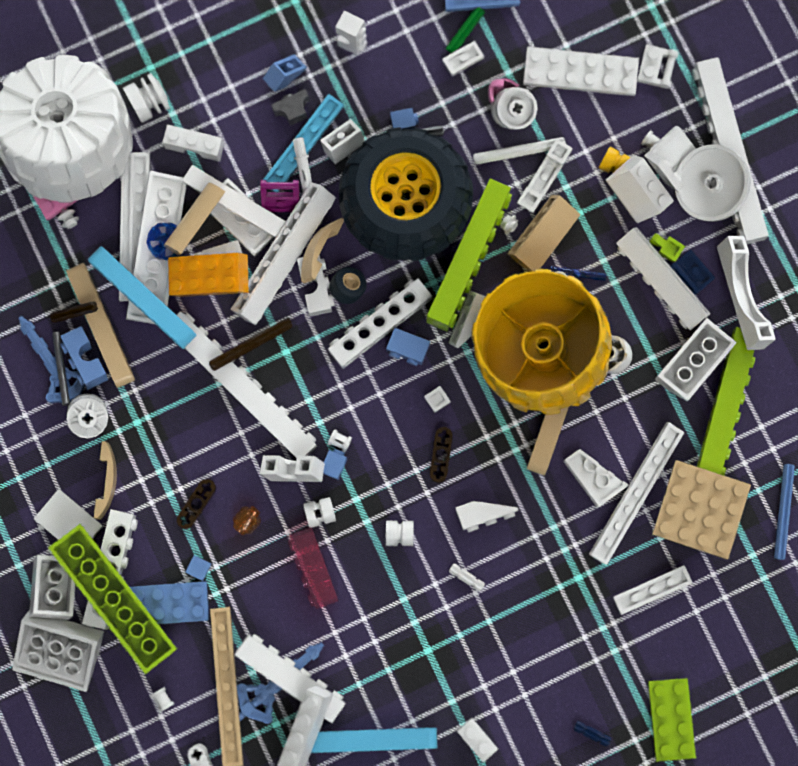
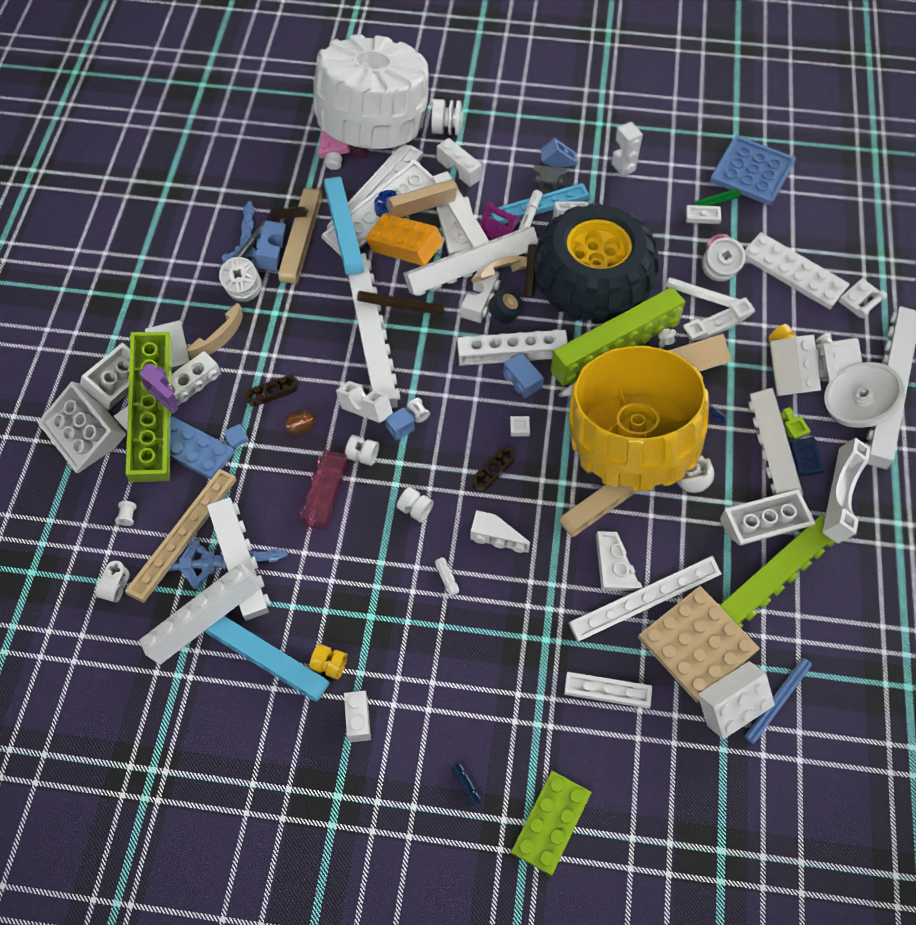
camera: 30 degrees right, 20 degrees down
none -> medium lavender plate [139,363,178,414]
none -> yellow wheel [309,644,348,680]
none -> dark brown axle [525,244,536,297]
none -> white brick [698,661,775,739]

